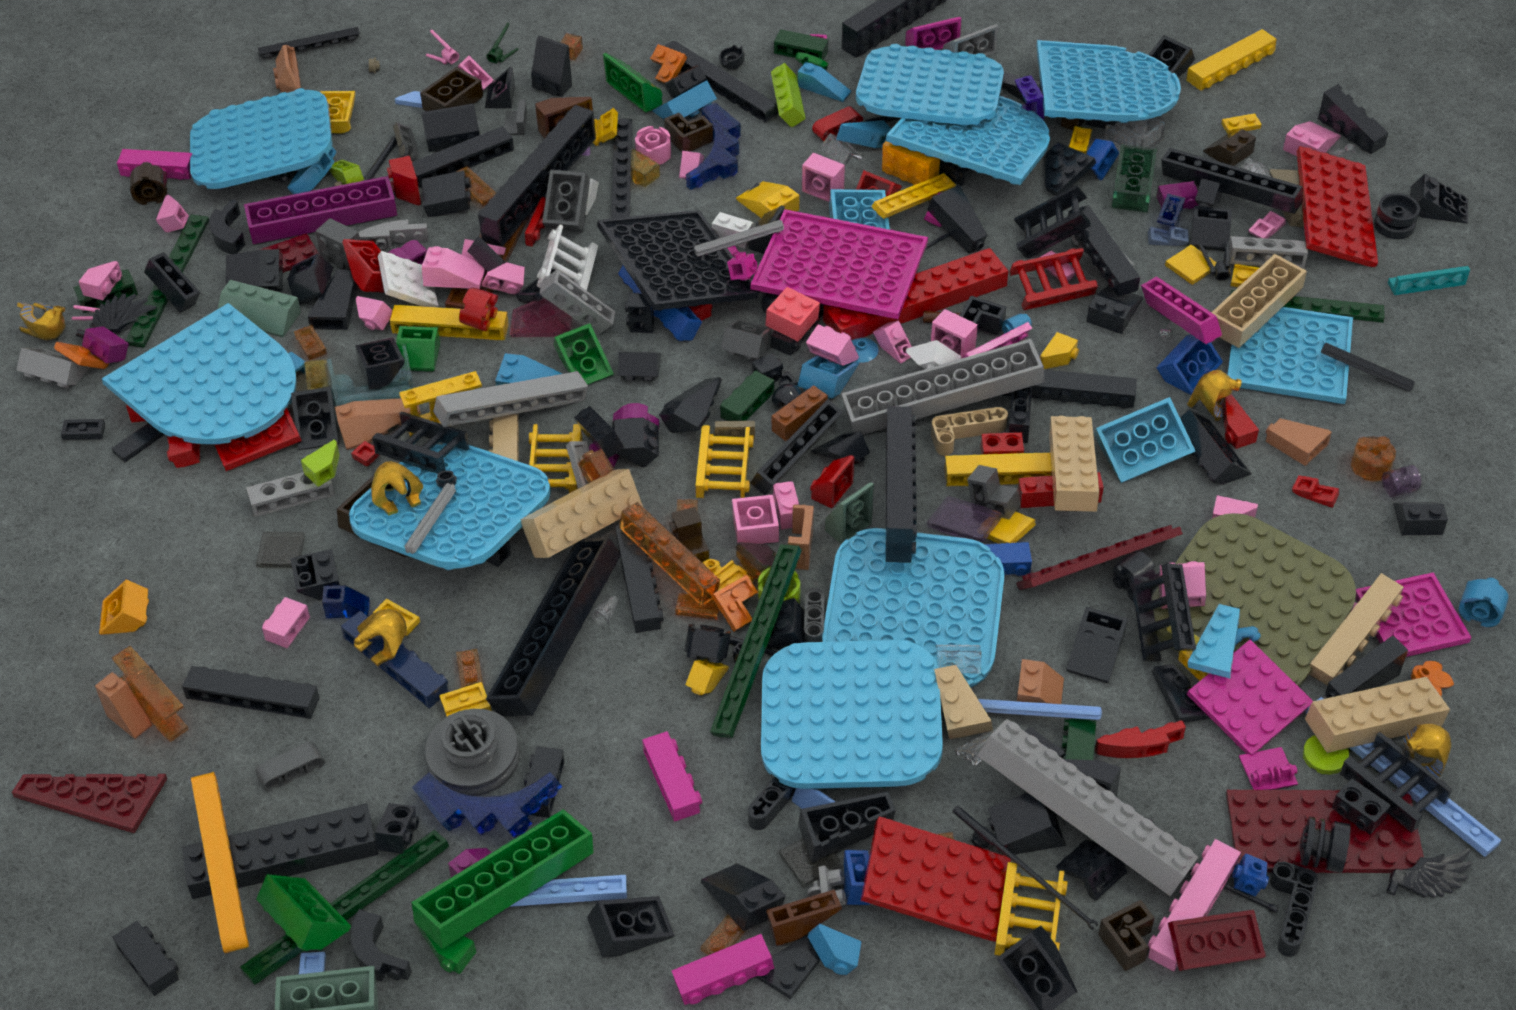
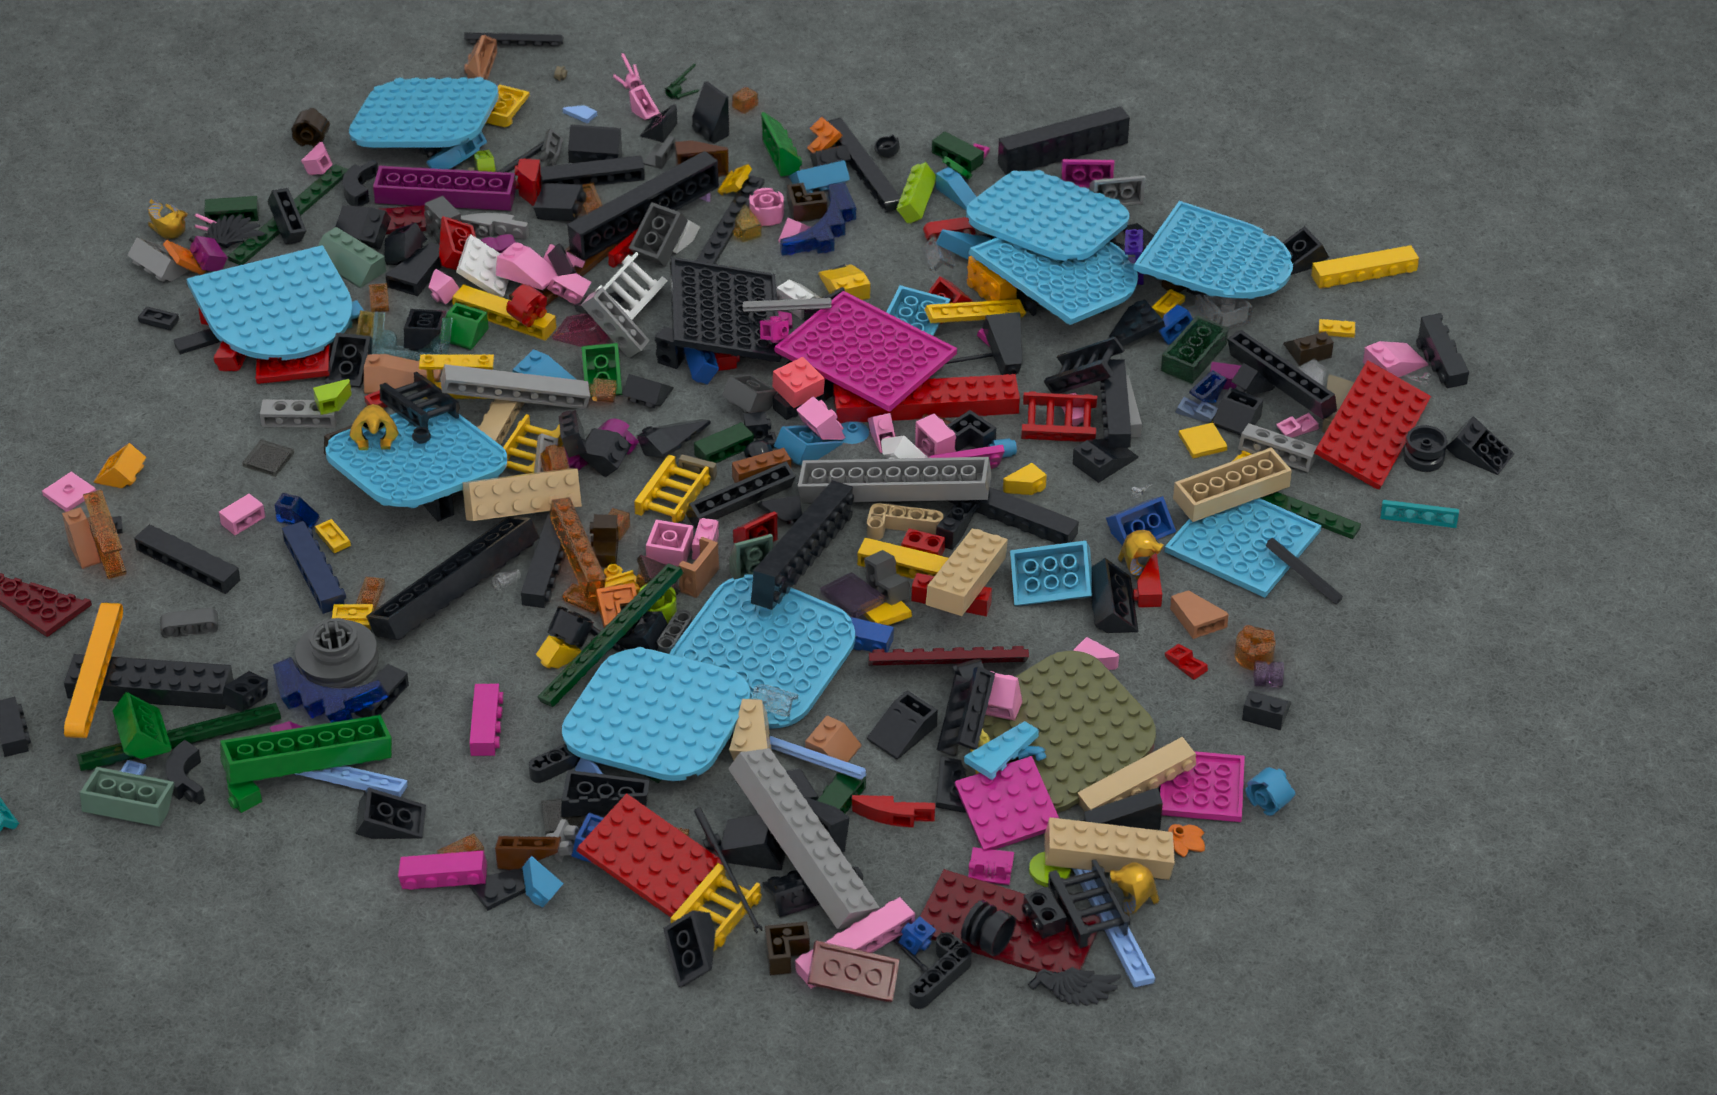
camera: 20 degrees right, 5 degrees down
bright pink slope [79,261,122,300] -> none
dark pink brick [117,149,192,180] -> none
black slope [290,549,342,600] -> none
pearl gold piece [354,609,407,666] -> none
light grey axle [404,483,456,554] -> none
dark brown brick [420,67,484,111] -> none
black slope [701,863,786,931] -> none
bright pink brick [802,153,845,202] -> none
dark pink brick [1141,276,1222,344] -> none
black plant [1199,241,1231,281] -> none
none -> bright pink plate [42,472,97,512]
none -> clear orange brick [589,378,617,403]

